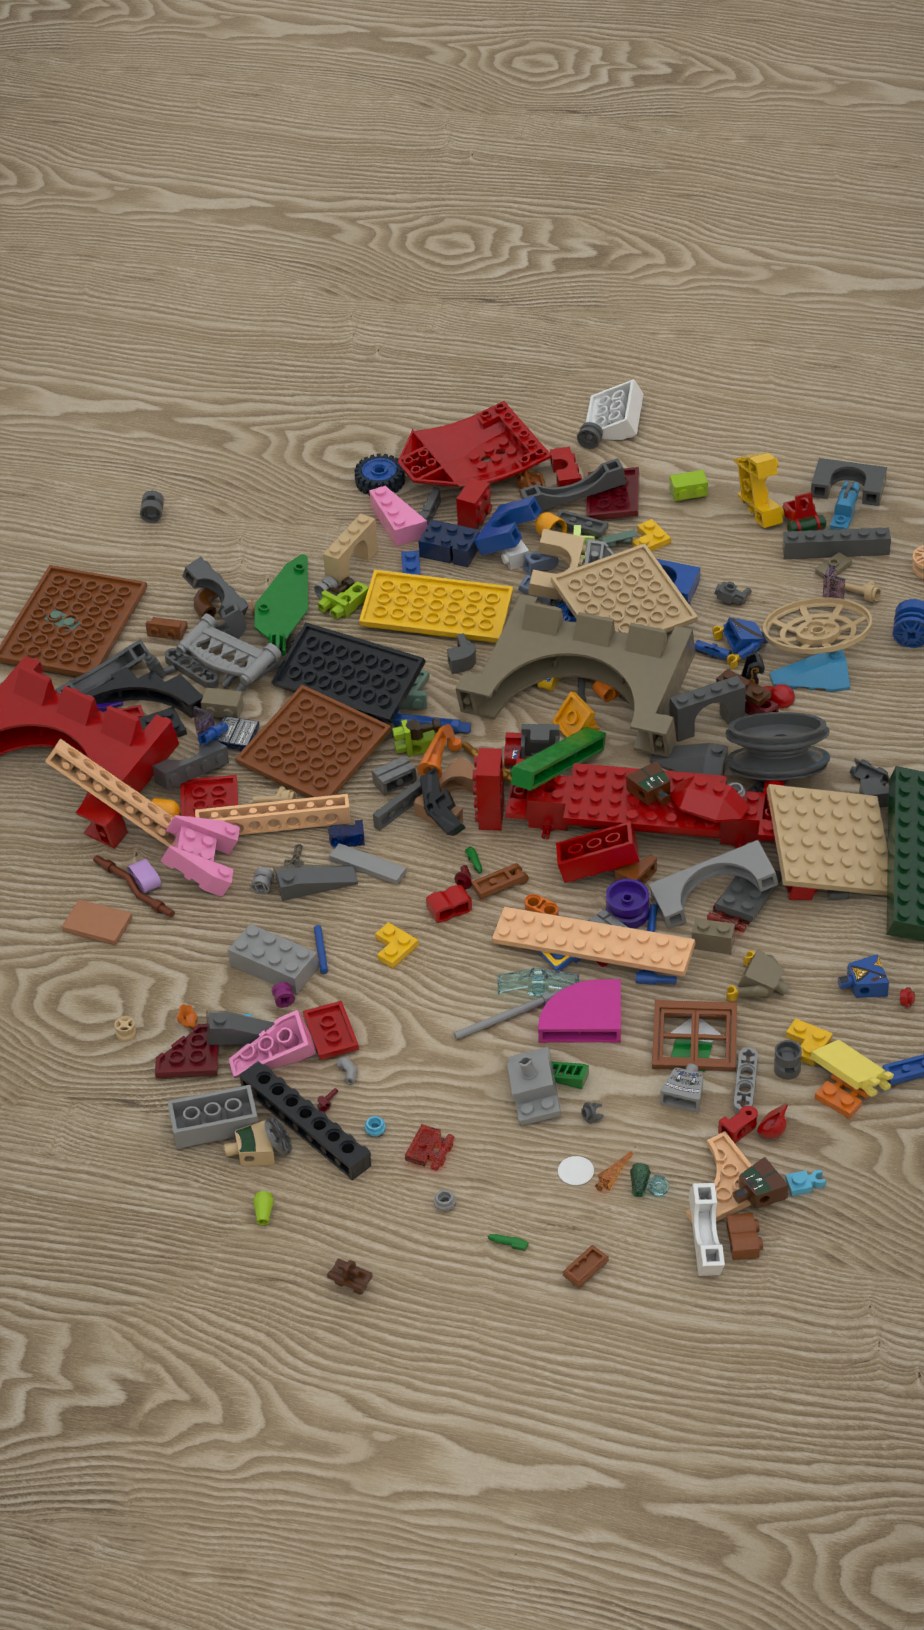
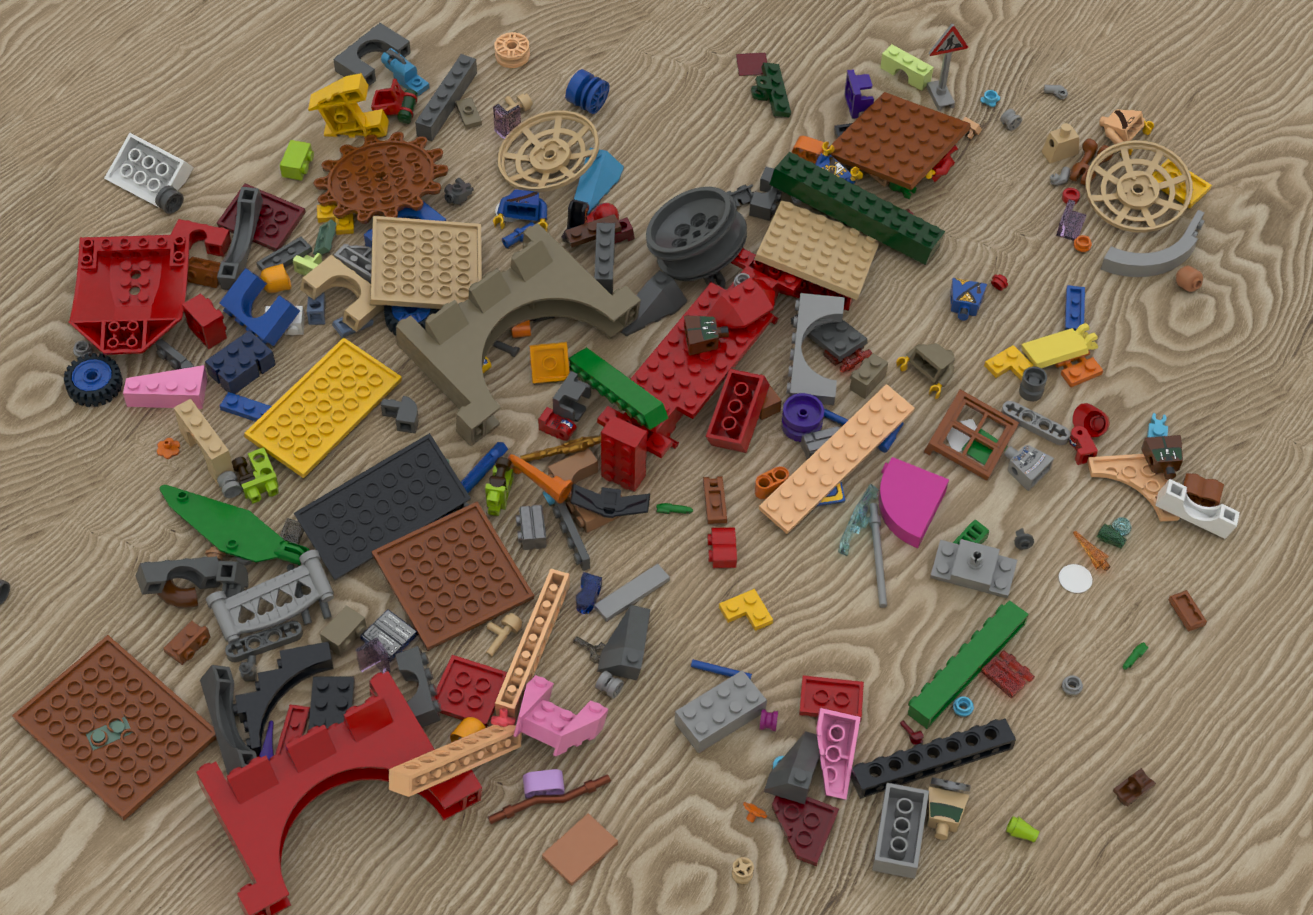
camera: 70 degrees left, 10 degrees up
blue pin [198,721,229,745] -> none
light grey arm [337,1057,357,1085] -> none
dark red plate [454,865,472,889] -> none
none -> dark orange plate [313,132,448,224]
none -> green brick [907,600,1029,729]

